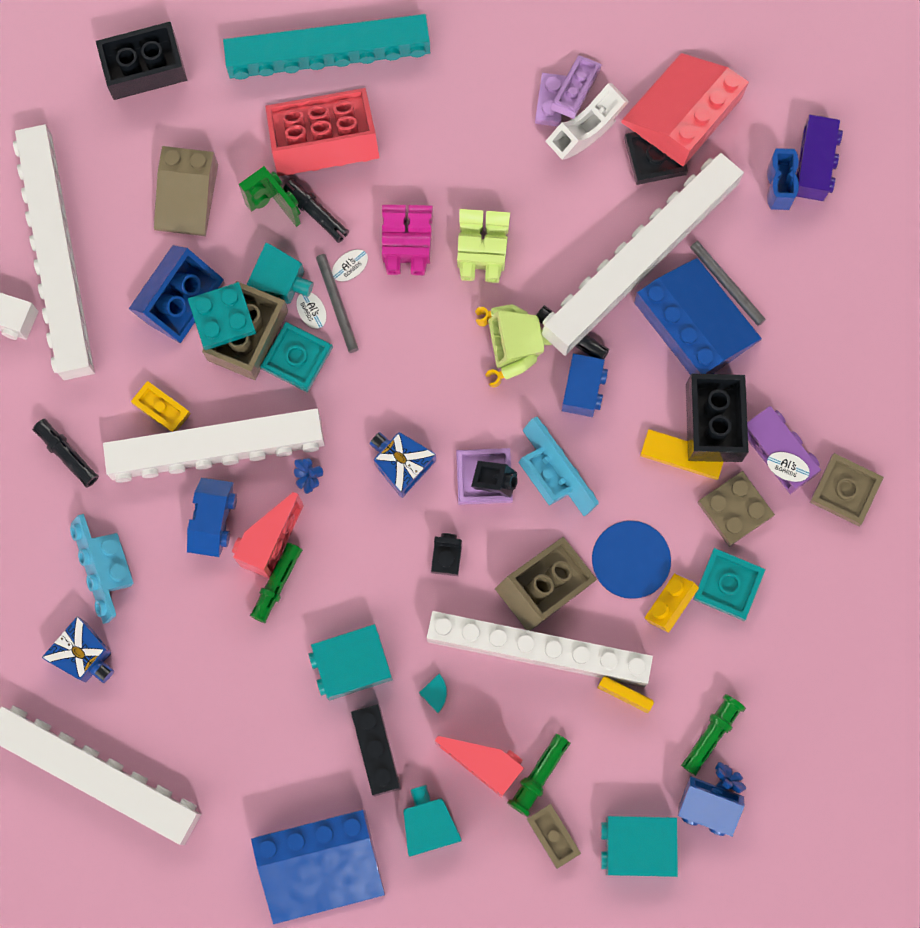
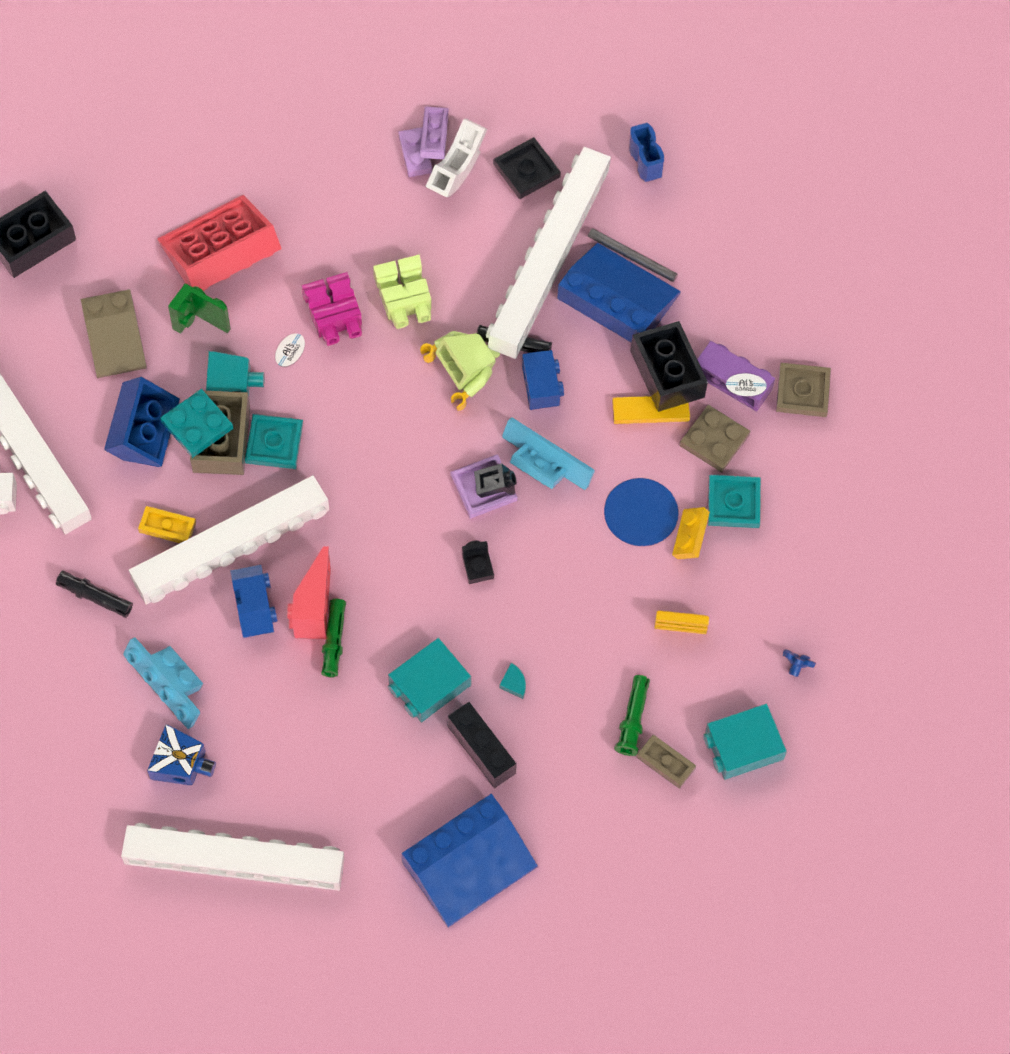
camera: 25 degrees left, 10 degrees down
teal brick [223,14,430,80] -> none
black pin [283,178,349,243] -> none
blue plant [294,459,323,494] -> none
white sticker [297,293,326,329] -> none
flat silver bar [316,254,359,353] -> none
torso [369,432,436,498] -> none
teal torso [404,785,462,857] -> none
white brick [427,611,653,687] -> none
coral slope [435,736,524,798] -> none
dark tan slope [495,537,597,631] -> none
coral slope [621,53,749,167] -> none
brick [678,776,745,837] -> none
green pin [681,694,746,776] -> none
dark purple brick [796,114,843,201] -> none

